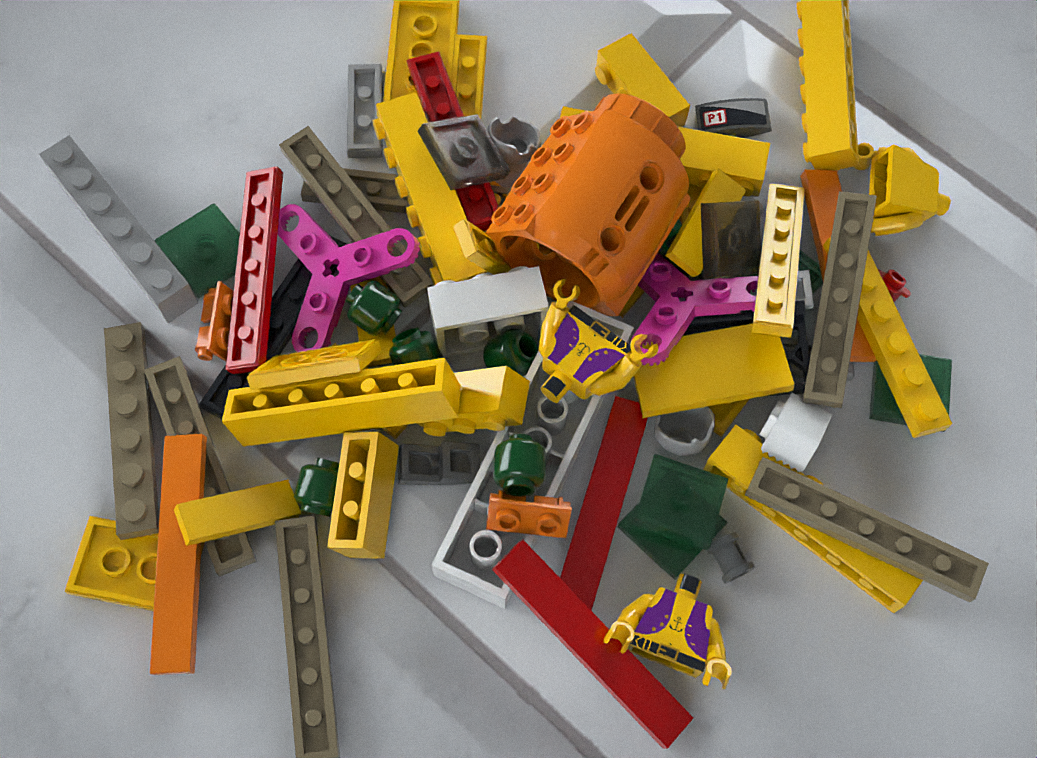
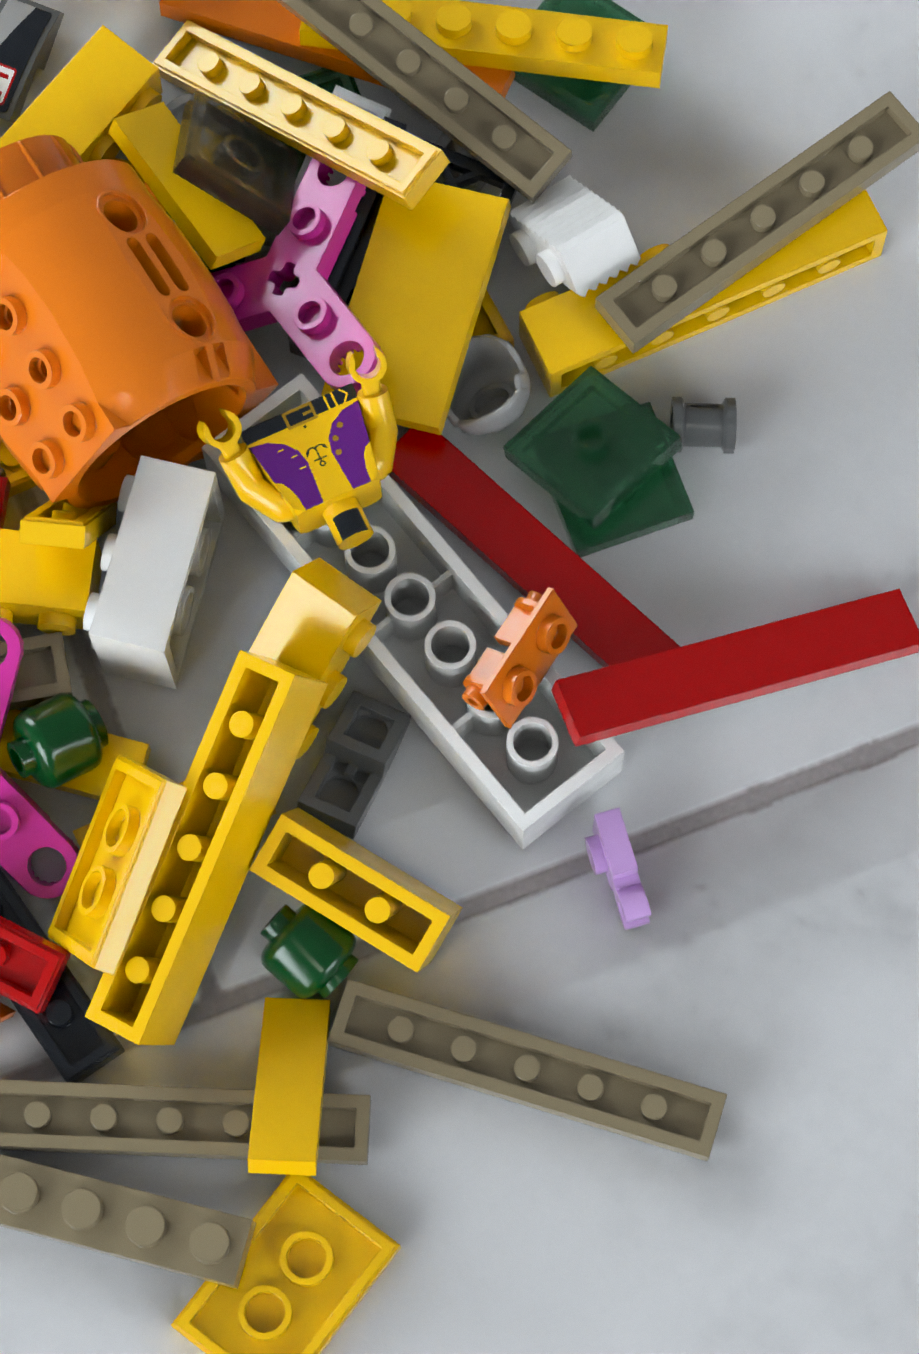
camera: 60 degrees left, 5 degrees up
orange tile [150,434,207,675] -> none
dark green head [389,327,444,365] -> none
dark green head [483,328,539,376] -> none
dark green head [493,434,546,497] -> none
yellow torso [604,574,732,690] -> none
none -> lavender plate [585,808,651,930]

